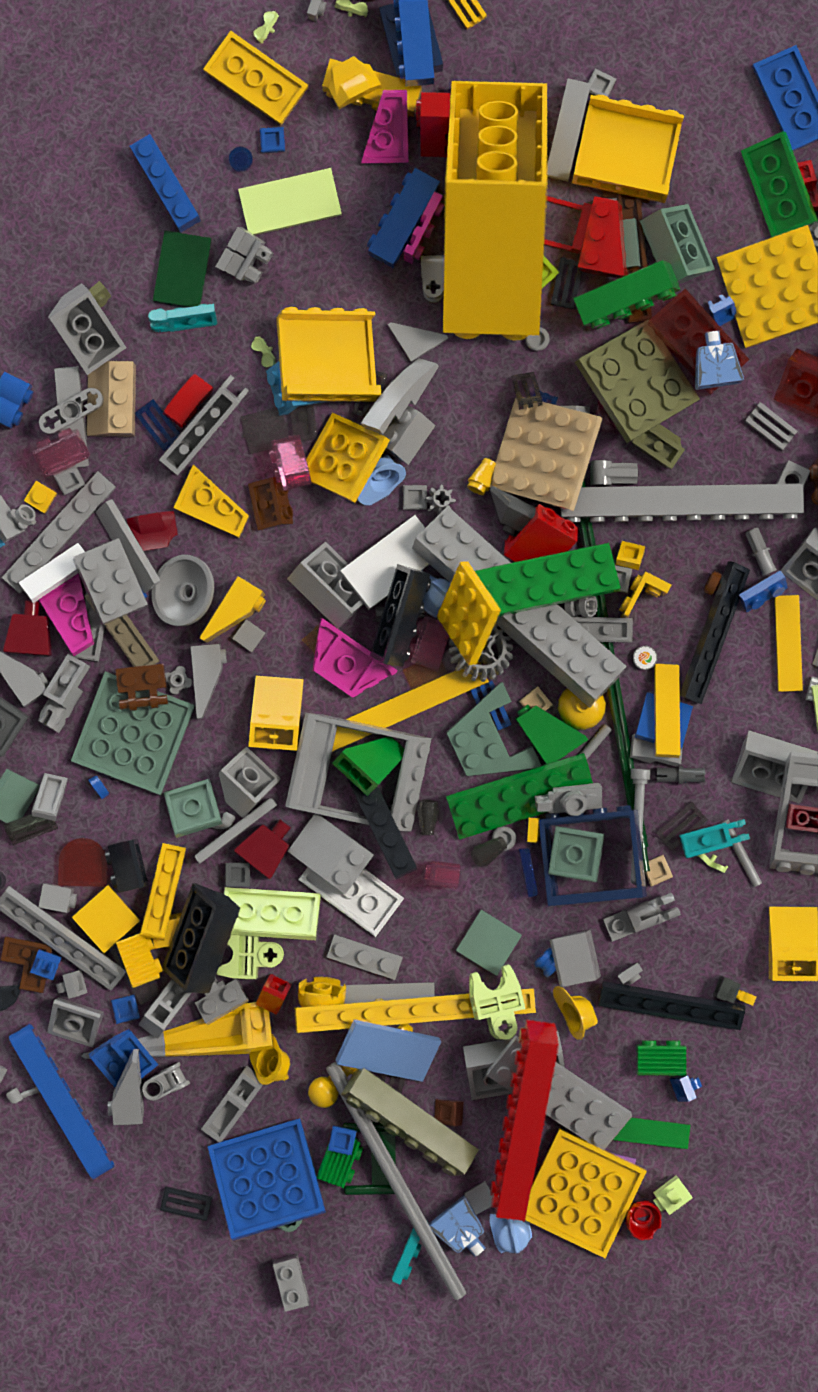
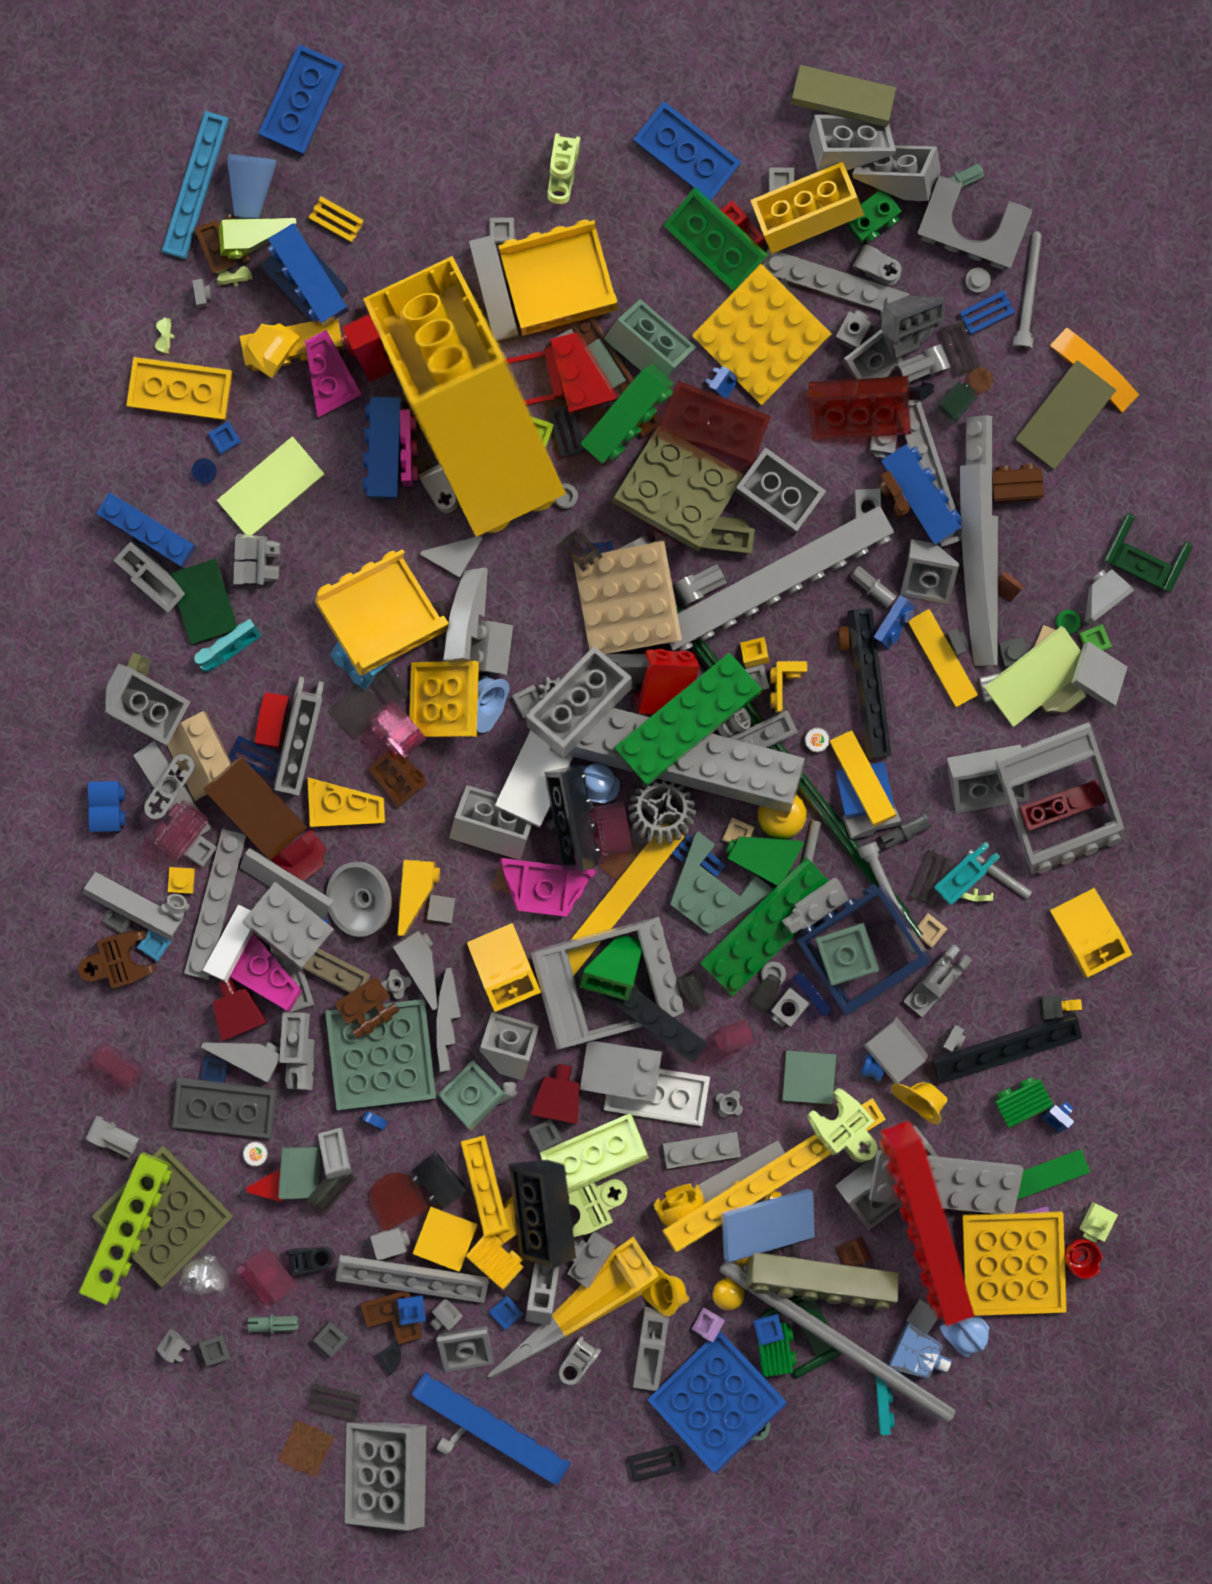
camera: 25 degrees left, 0 degrees up
blue slope [88,1029,158,1087] -> none
light grey slope [108,1049,144,1125] -> none
light grey tile [195,798,277,864] -> none
yellowish green piece [251,336,276,367] -> none
red slope [256,974,292,1015] -> none
light grey brick [273,1254,310,1312] -> none
yellow plate [437,561,501,665] -> none
yellow cone [467,458,496,495] -> none
yellow tile [527,818,540,842] -> none
light grey tile [562,790,588,816] -> none
medium blue torso [695,331,744,390] -> none
light grey tile [745,402,798,450] -> none
none -> light grey slope [114,538,185,612]
none -> reddish brown tile [204,756,307,860]
none -> light grey slope [437,968,461,1072]
none -> light grey brick [526,646,632,758]
none -> yellowish green piece [547,133,580,204]
none -> lavender tile [692,1307,725,1342]
none -> light grey plate [716,1090,743,1118]
none -> light grey brick [735,447,826,534]
none -> light grey brick [770,988,809,1027]
none -> dark grey plate [946,628,968,656]

